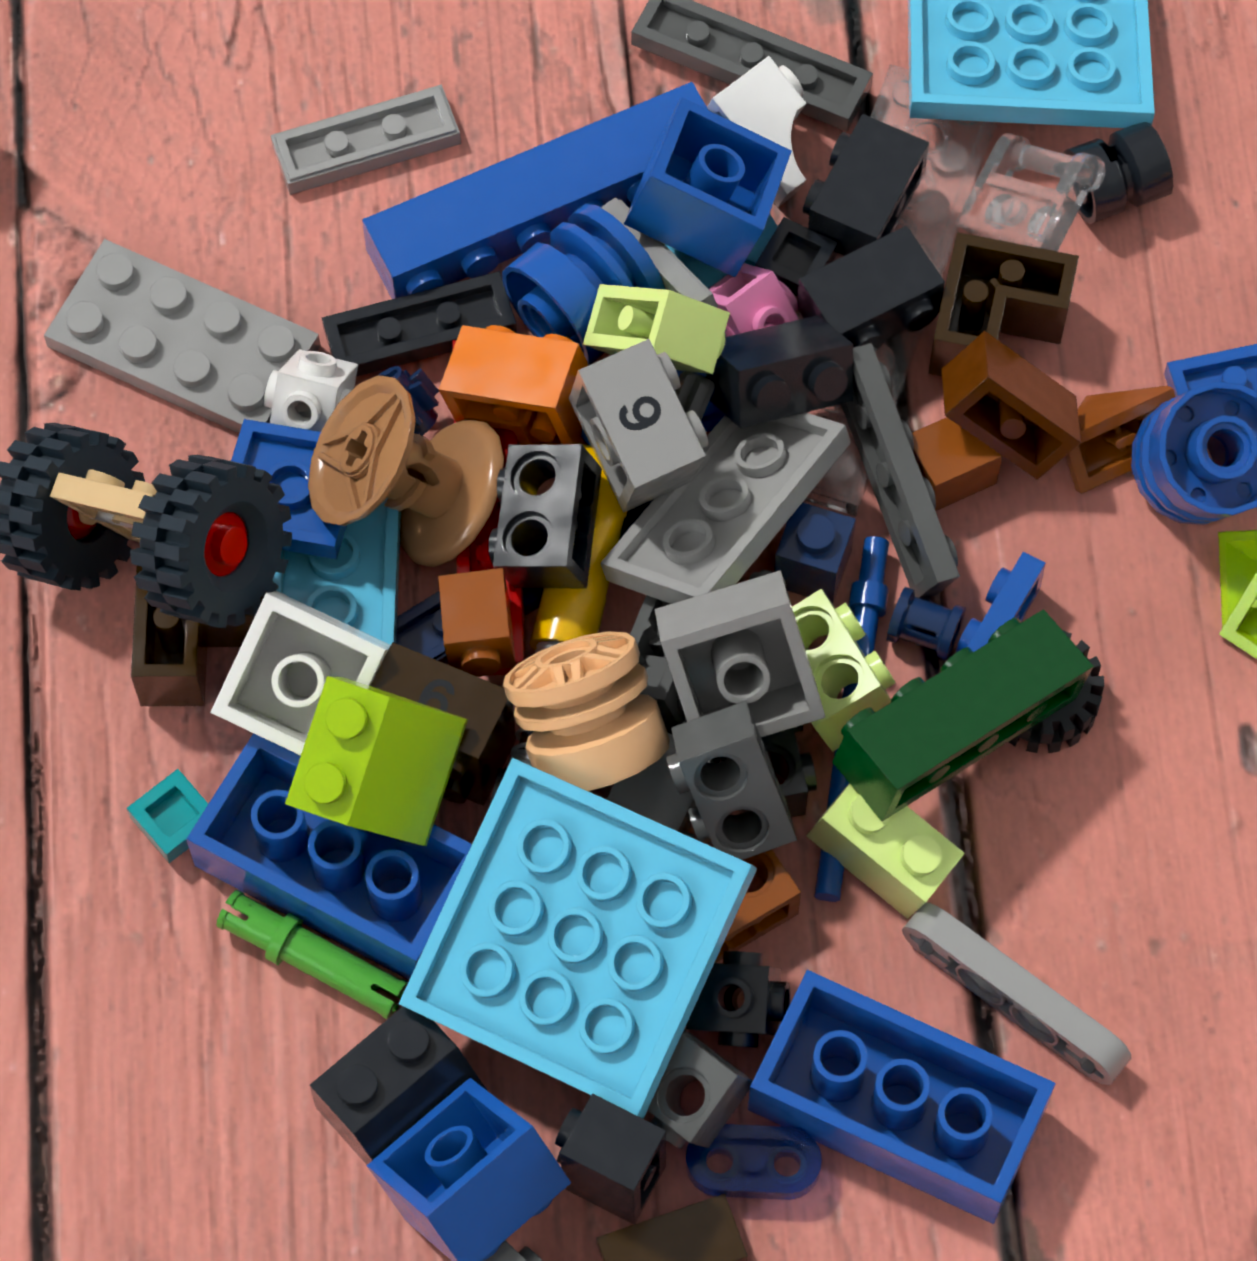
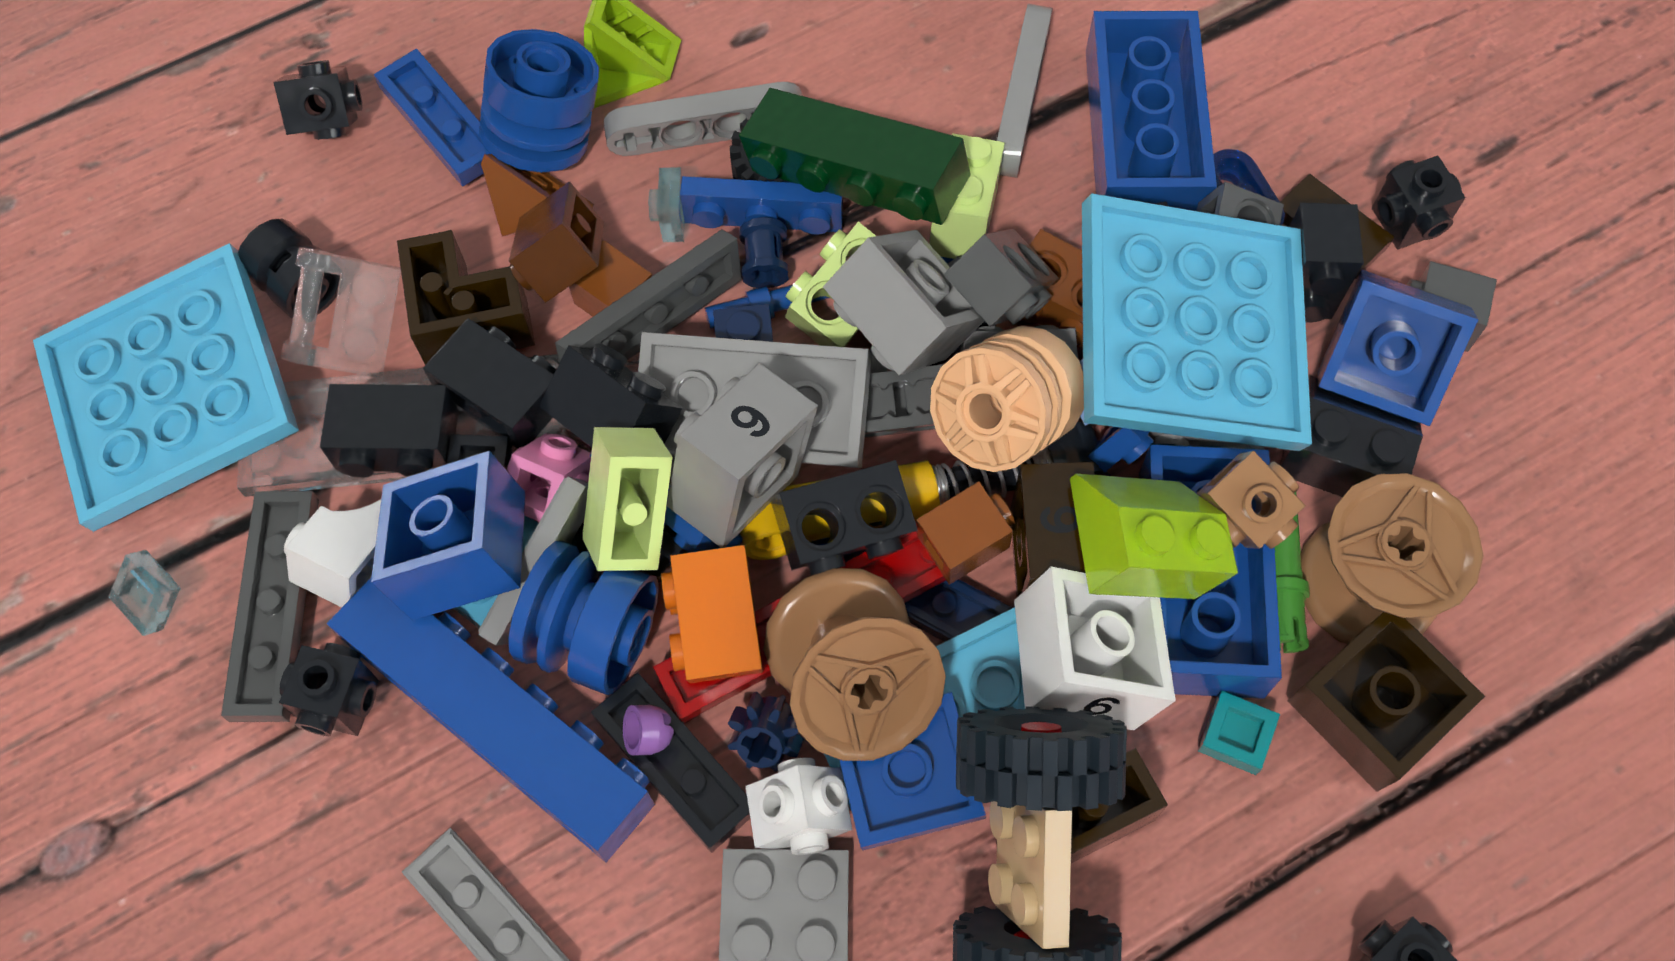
camera: 115 degrees left, 0 degrees up
none -> black brick [279,643,379,736]
none -> light grey beam [603,82,803,156]
none -> medium lavender hinge [623,705,674,756]
none -> clear light blue plate [648,167,685,242]
none -> medium nougat brick [1197,451,1306,549]
none -> dark brown brick [1287,612,1485,792]
none -> medium nougat piece [1301,473,1484,644]

